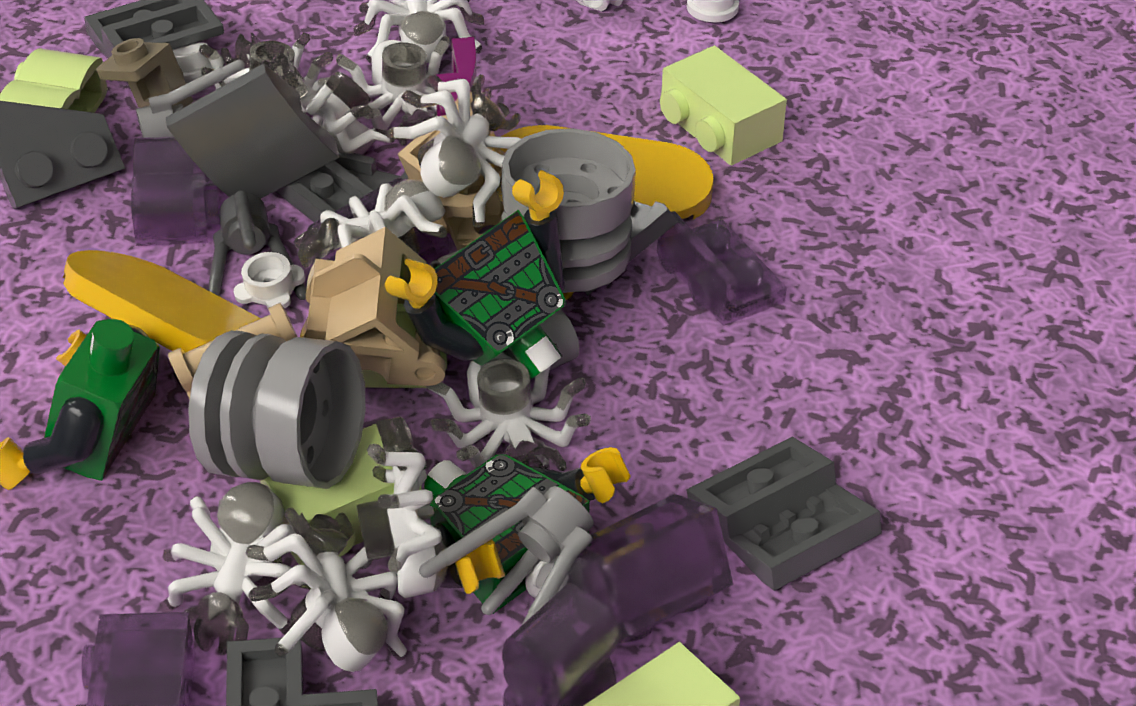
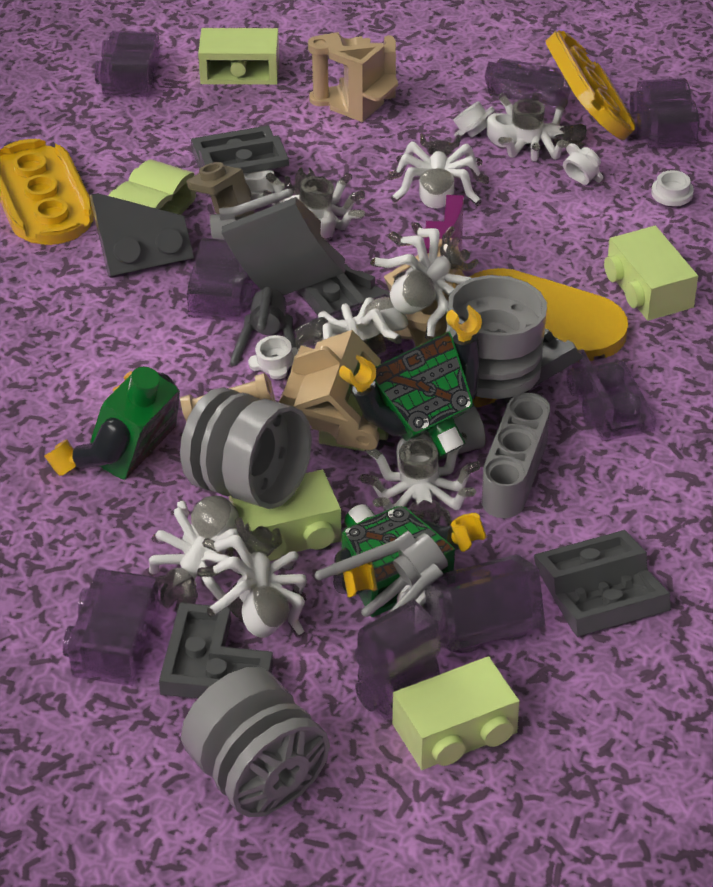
camera: 15 degrees right, 0 degrees up
yellow tile [63,250,261,353] -> none
animal [260,52,396,155] -> none
animal [336,36,450,145] -> none
animal [356,416,449,598] -> none
none -> light grey beam [482,393,550,518]

